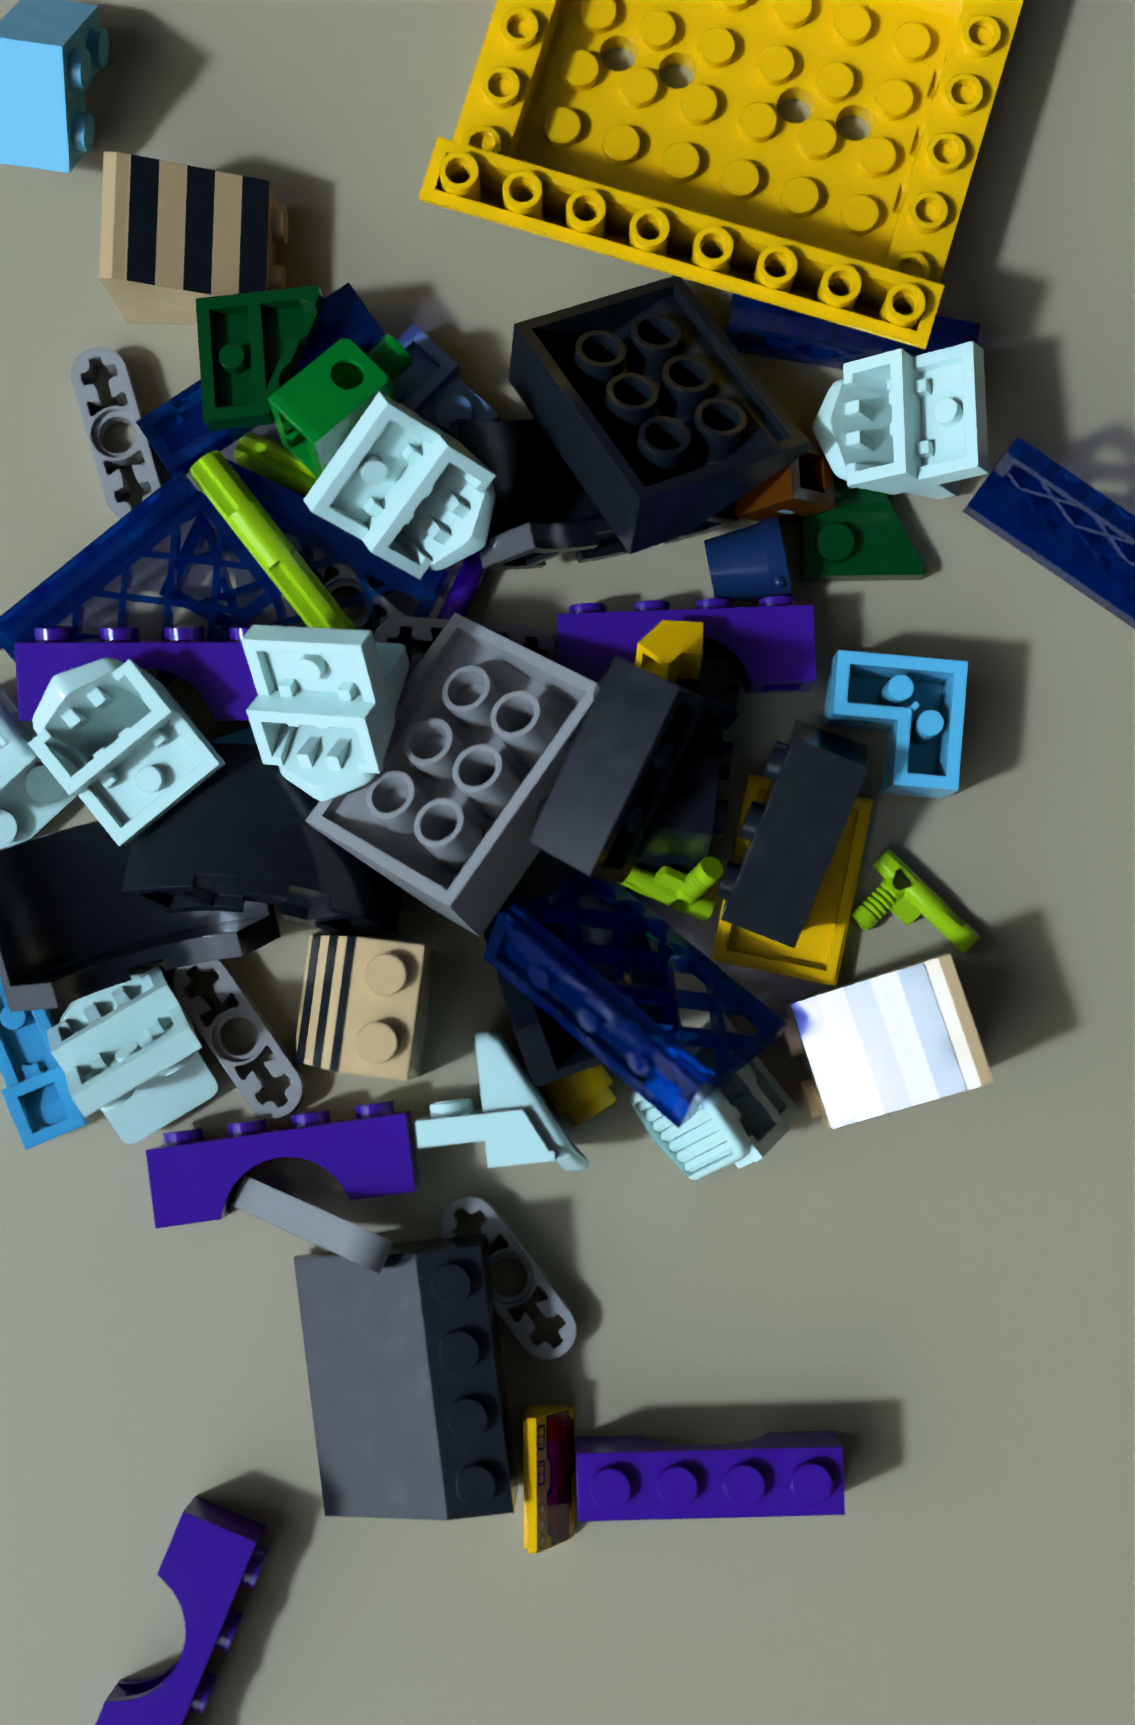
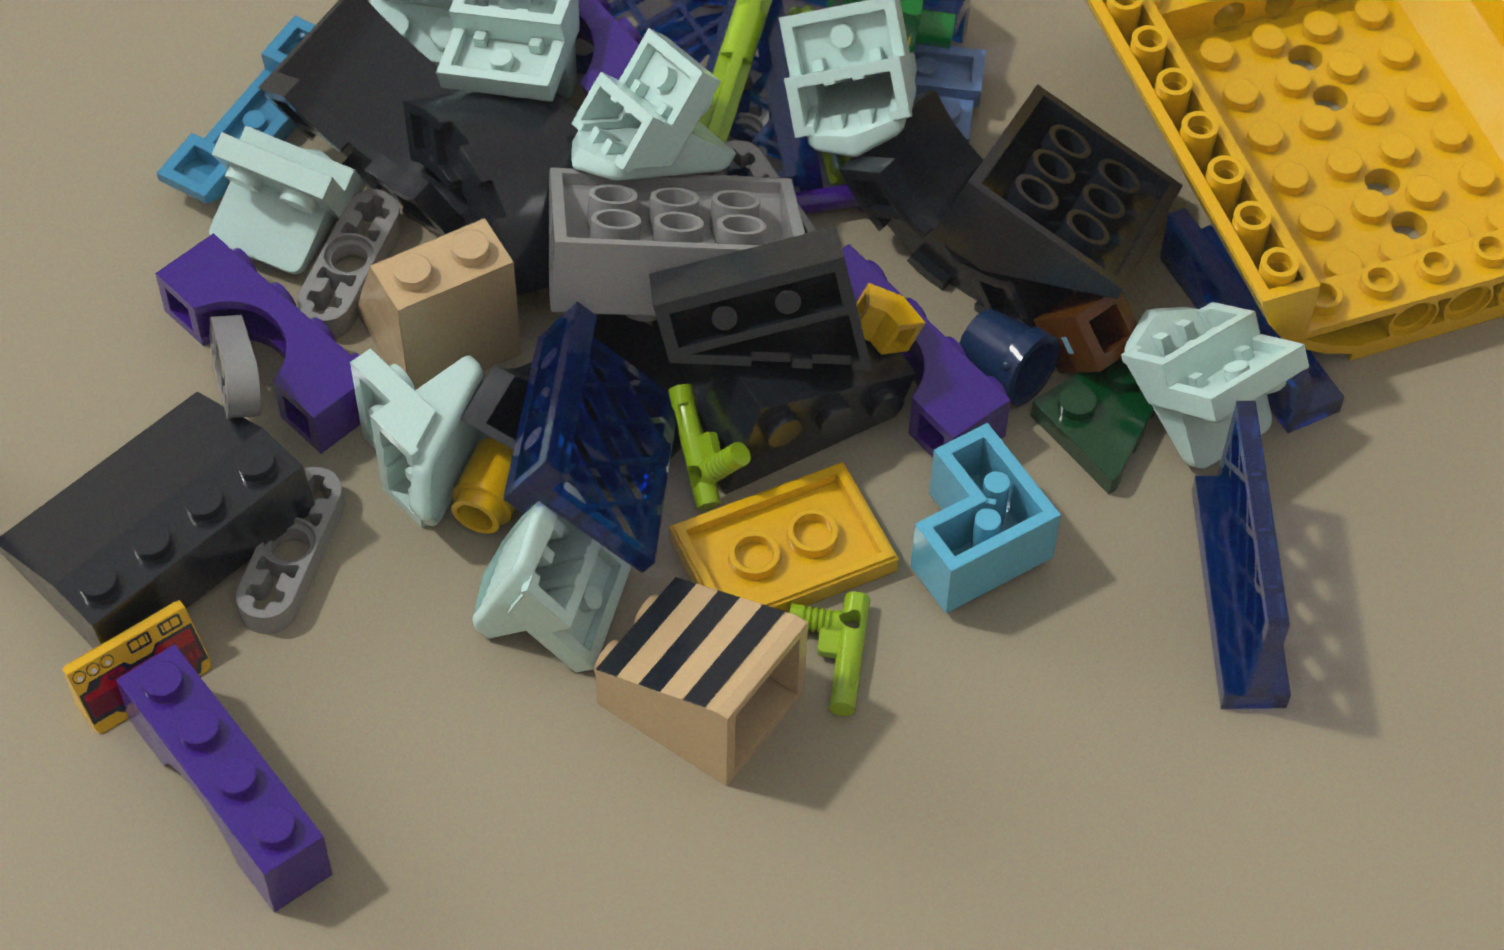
camera: 50 degrees right, 30 degrees down
black wedge [715,719,869,948] -> none

